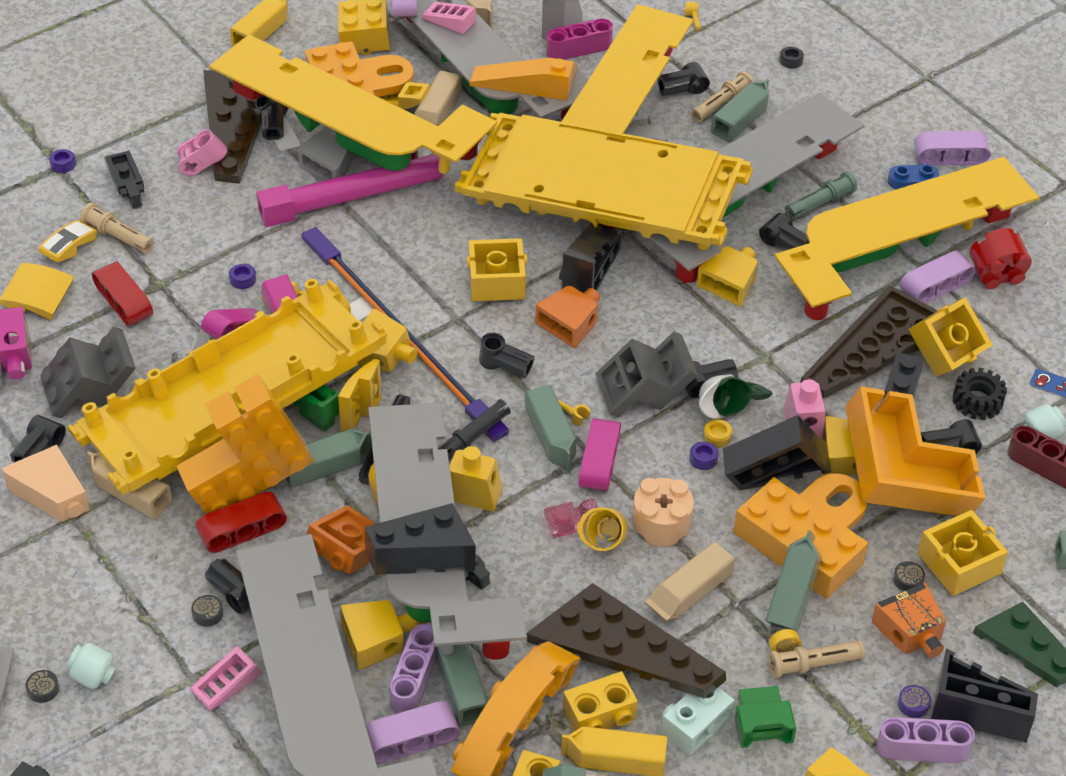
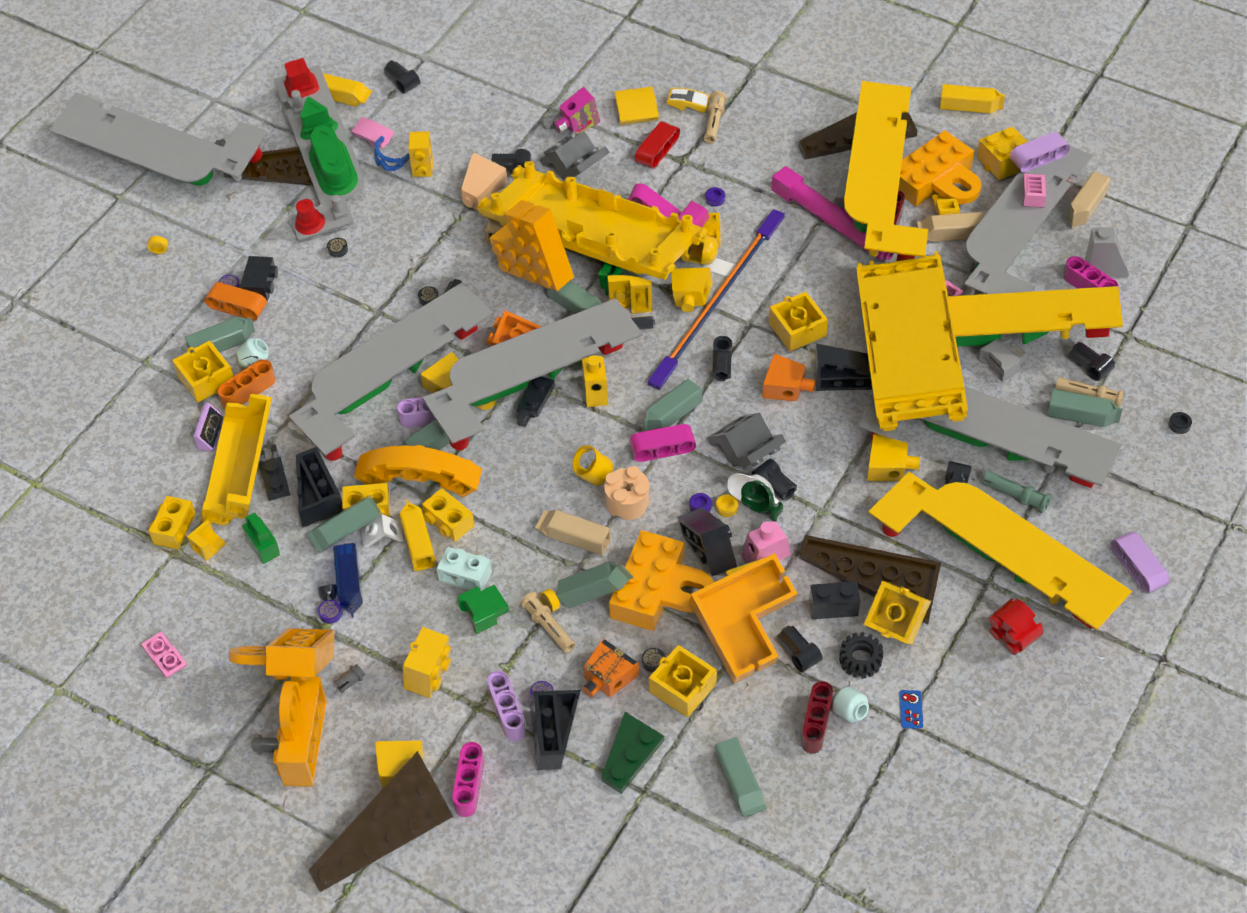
camera: 70 degrees right, 5 degrees up
dark purple tile [49,149,76,173] -> none
light aqua head [66,642,116,689] -> none
black hinge [104,150,145,208] -> none
bright pink piece [177,129,227,176] -> none
bright pink slope [189,646,262,711] -> none
red beam [195,492,287,553] -> none
black wedge [365,503,476,575] -> none
lavender beam [366,701,460,763] -> none
black pin [438,399,511,461] -> none
light orange wedge [470,58,578,101] -> none
dark brown wing [526,583,727,699] -> none
clear pink plate [544,499,598,538] -> none
yellow hand [558,399,590,426] -> none
yellow hand [685,1,701,31] -> none
blue plate [888,164,939,189] -> none
lavender beam [899,250,977,303] -> none

